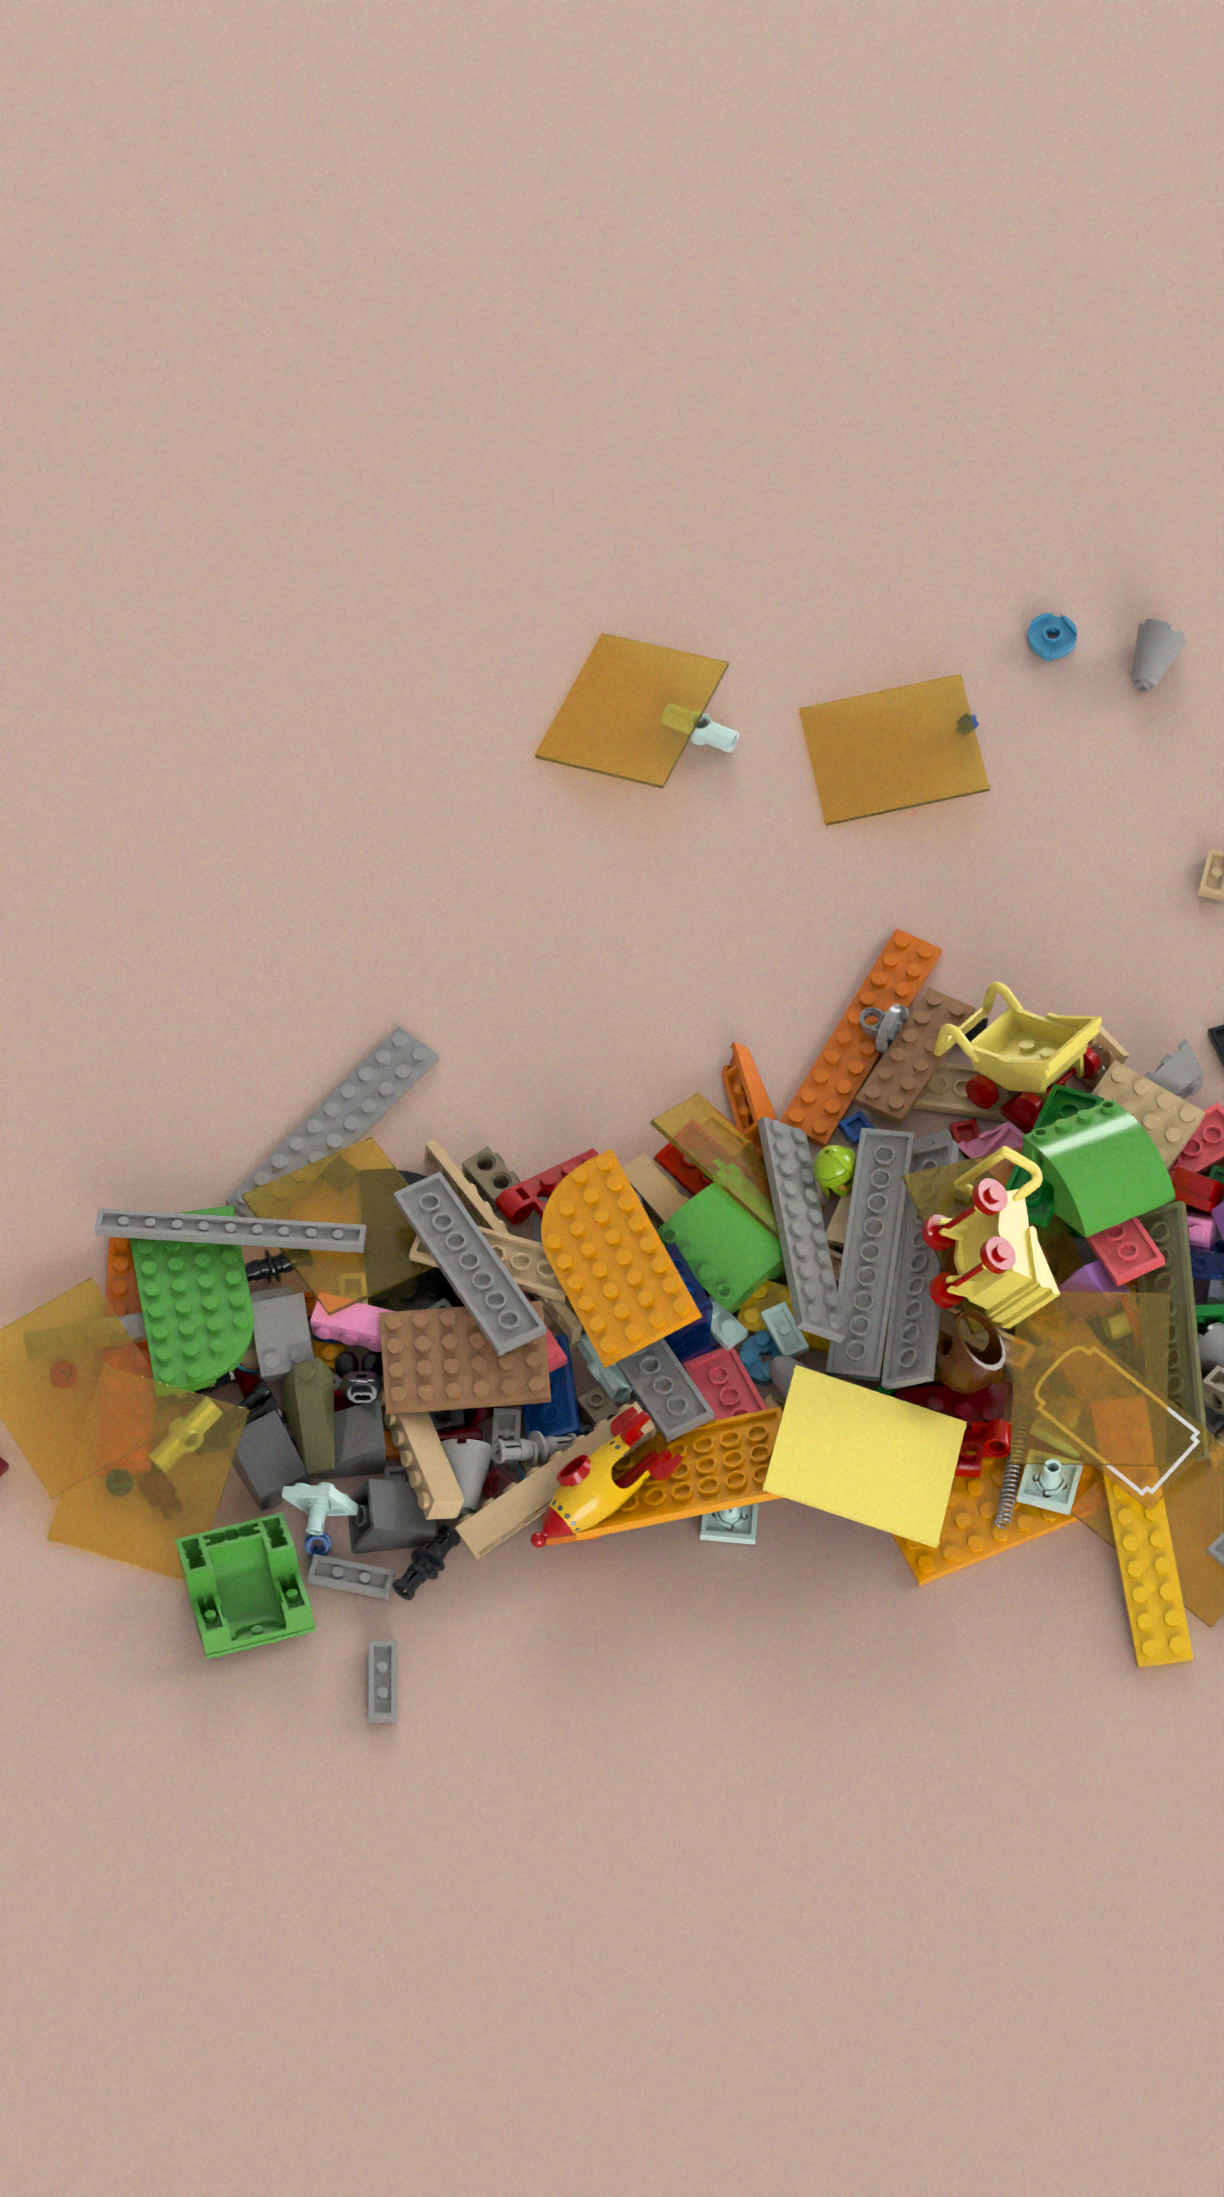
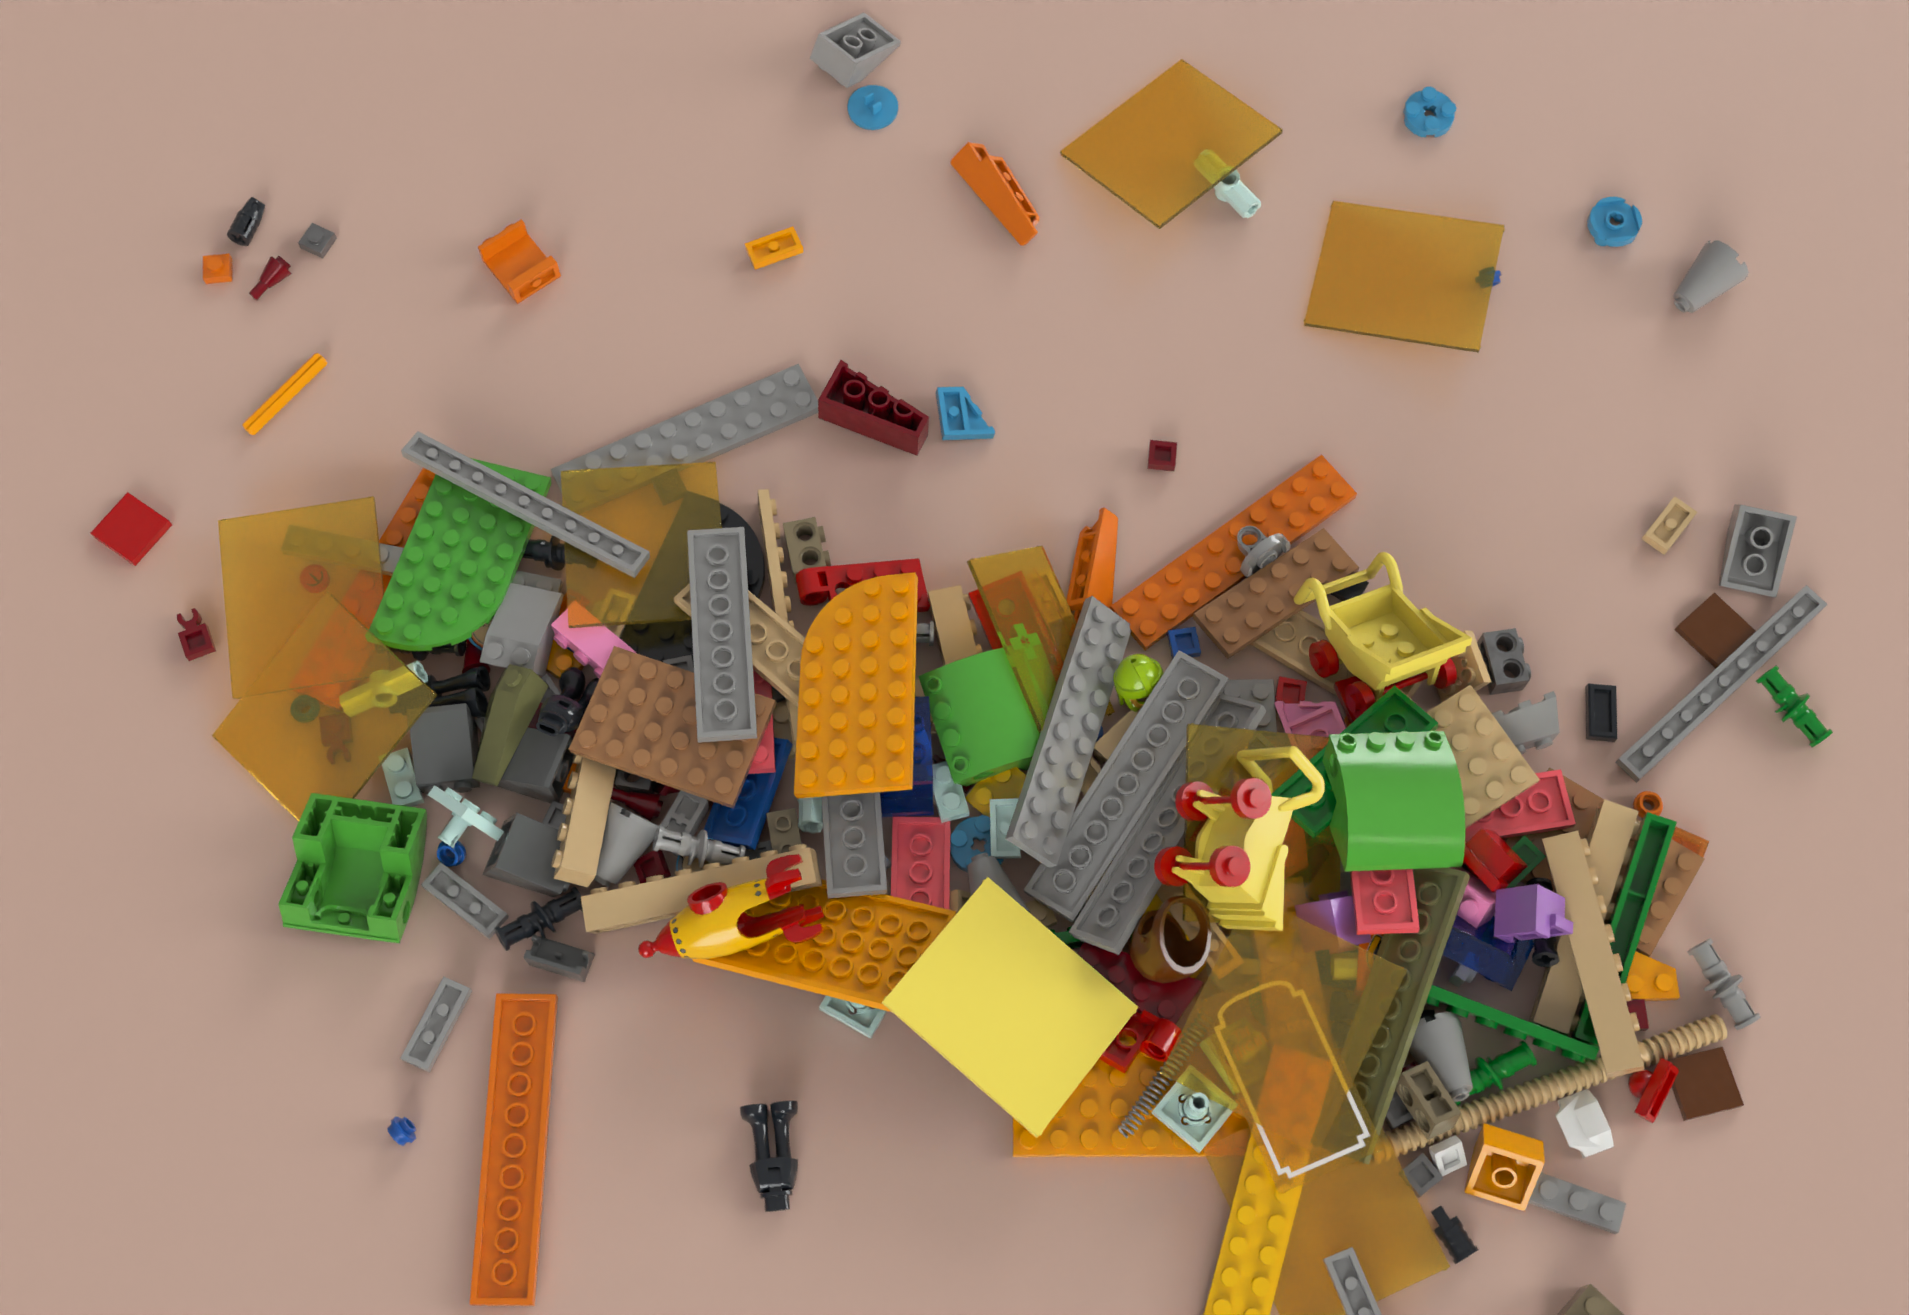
camera: 25 degrees right, 10 degrees up
none -> light aqua plate [379,748,424,807]
none -> blue plate [387,1116,416,1146]
none -> orange plate [470,993,558,1306]
none -> orange panel [478,219,561,304]
none -> dark grey hinge [523,935,595,982]
none -> black piece [740,1101,798,1212]
none -> light orange plate [745,226,803,270]
none -> light grey slope [810,13,901,88]
none -> dark red wedge [818,359,929,456]
none -> dark azure piece [848,85,898,130]
none -> dark azure wing [935,387,995,440]
none -> orange wedge [950,142,1040,246]
none -> dark red plate [1147,440,1177,471]
none -> dark azure plate [1403,87,1456,137]
none -> flat silver brick [1477,628,1531,695]

